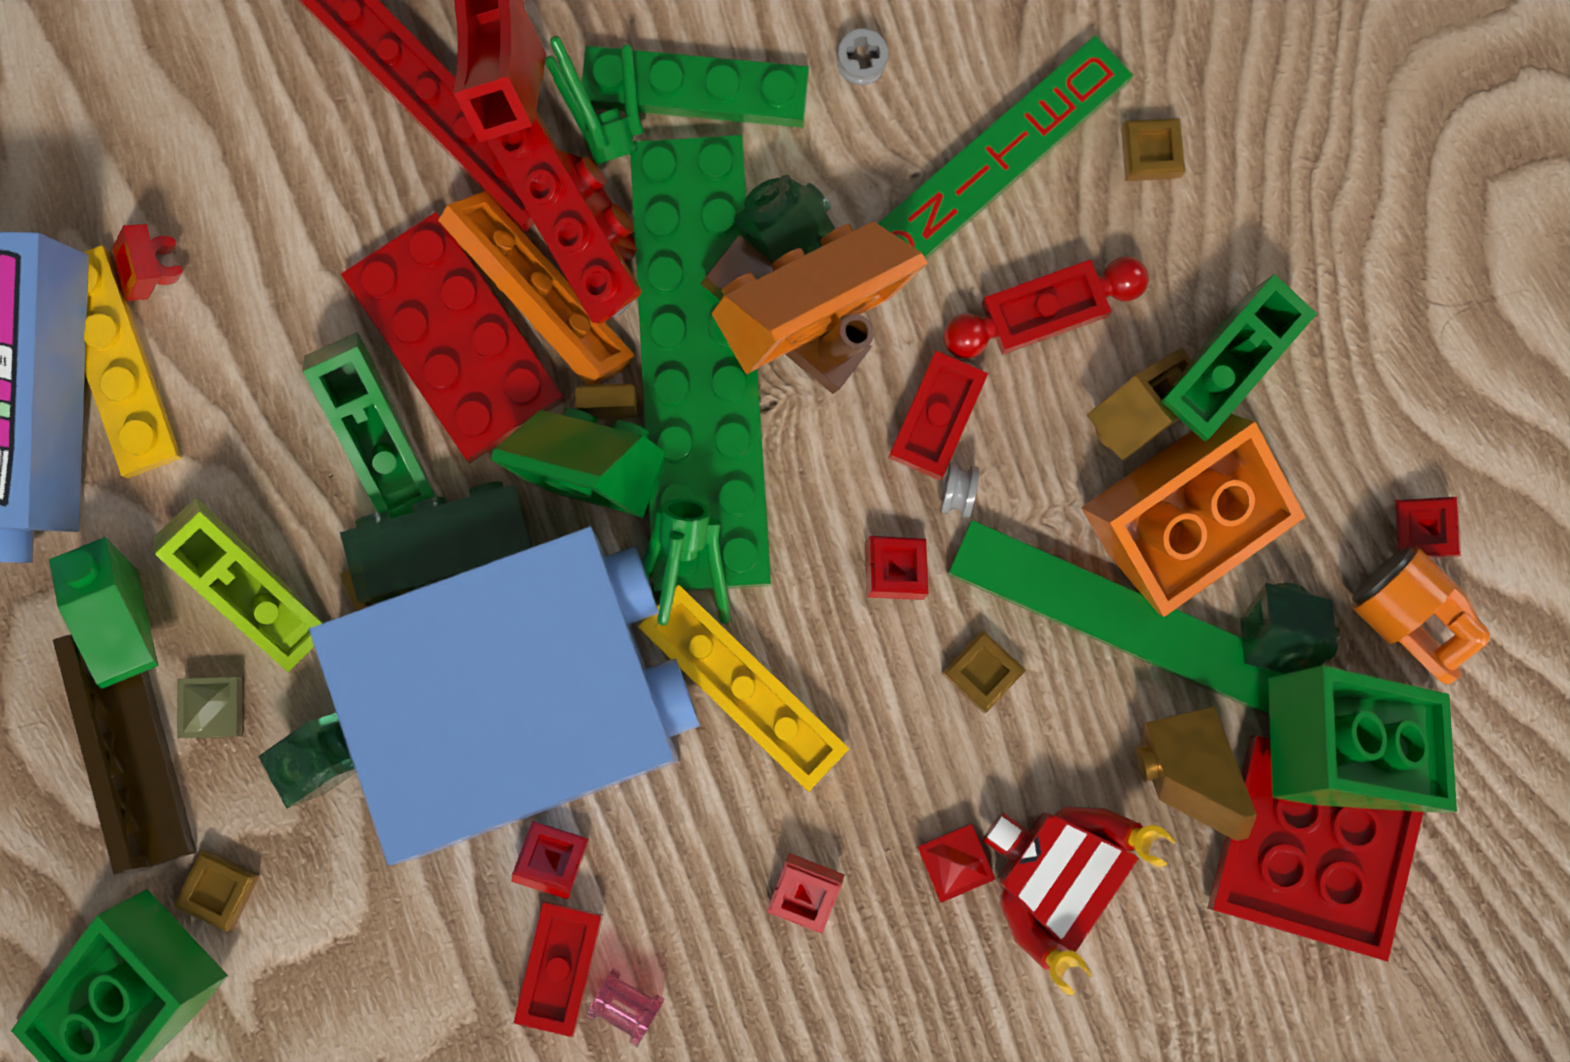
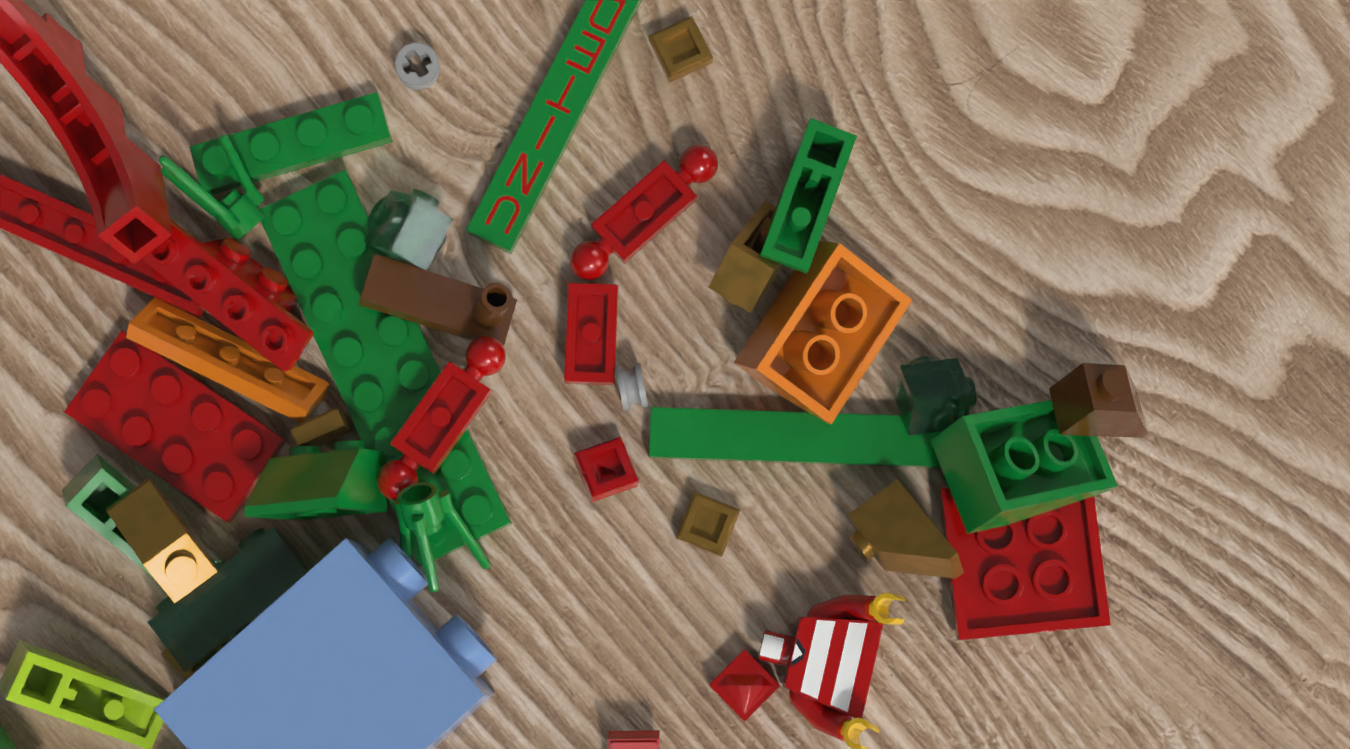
camera: 15 degrees left, 0 degrees up
yellow plate [638,585,850,792] -> none
orange slope [711,221,928,374] -> none
orange piece [1352,547,1490,685] -> none
red tile [1395,496,1461,558] -> none
none -> pearl gold slope [106,478,217,603]
none -> red plate [377,336,506,500]
none -> reddish brown slope [1049,363,1148,438]

